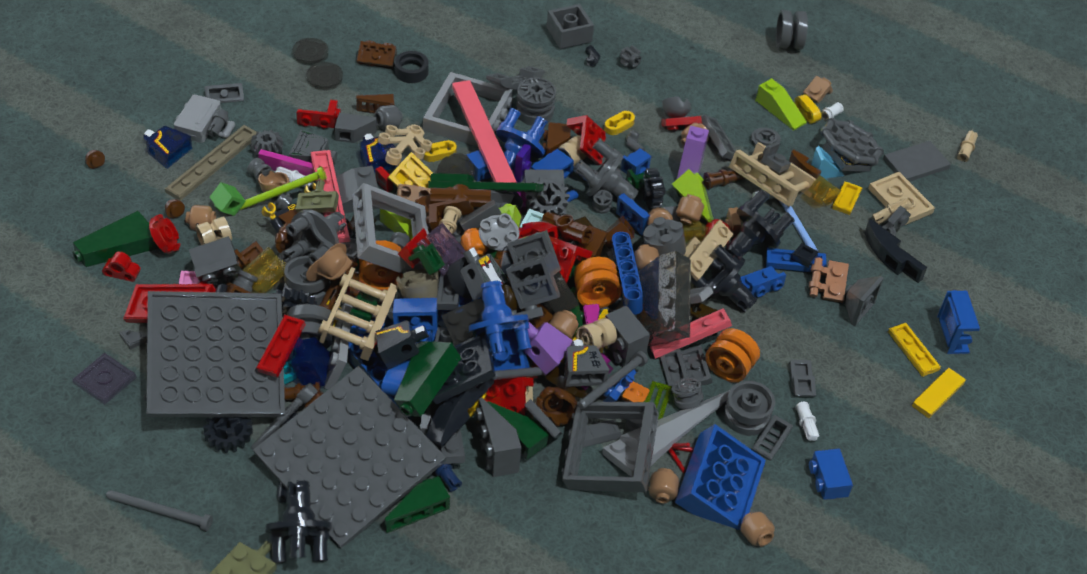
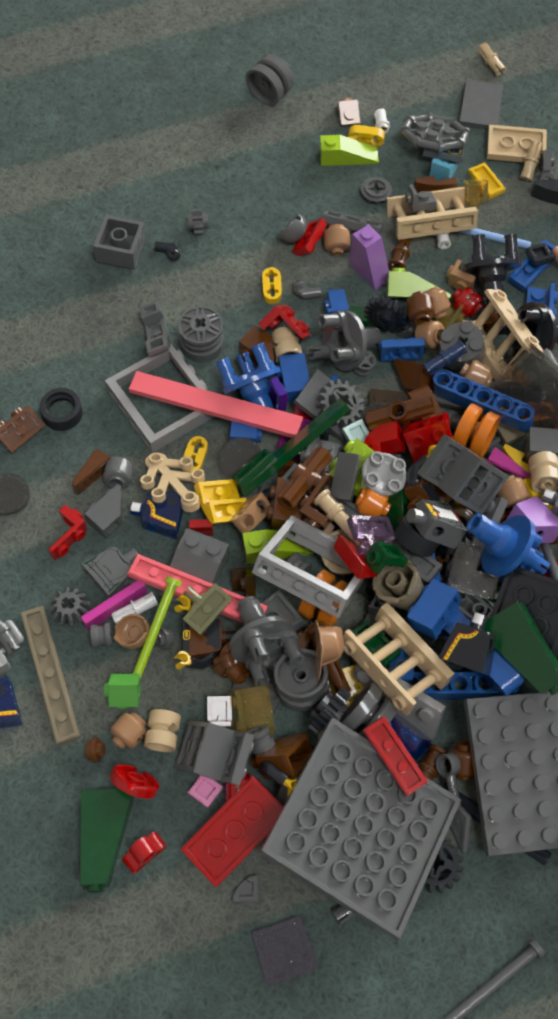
camera: 50 degrees left, 15 degrees up
none -> reddish brown head [406,291,435,325]
none -> dark blue pin [423,340,468,376]

